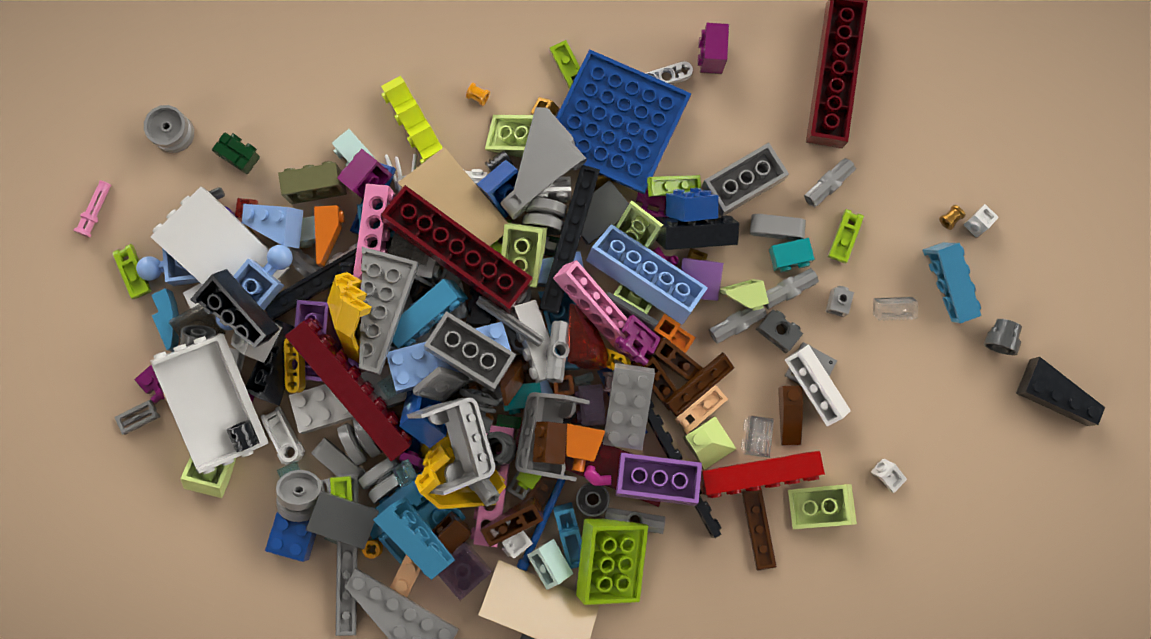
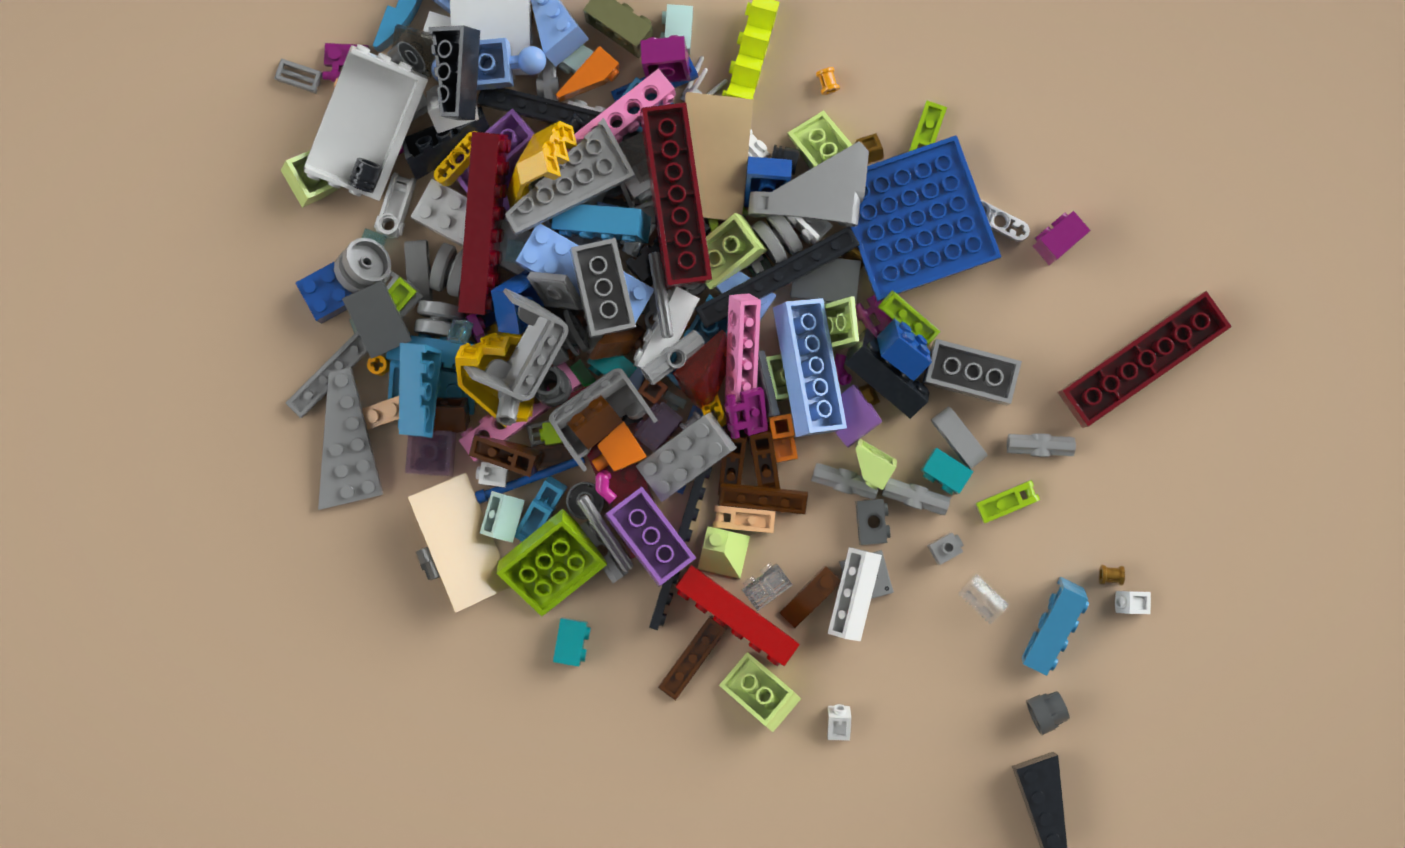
camera: 50 degrees right, 5 degrees up
none -> teal brick [553,617,591,667]
none -> light grey axle [577,495,633,572]

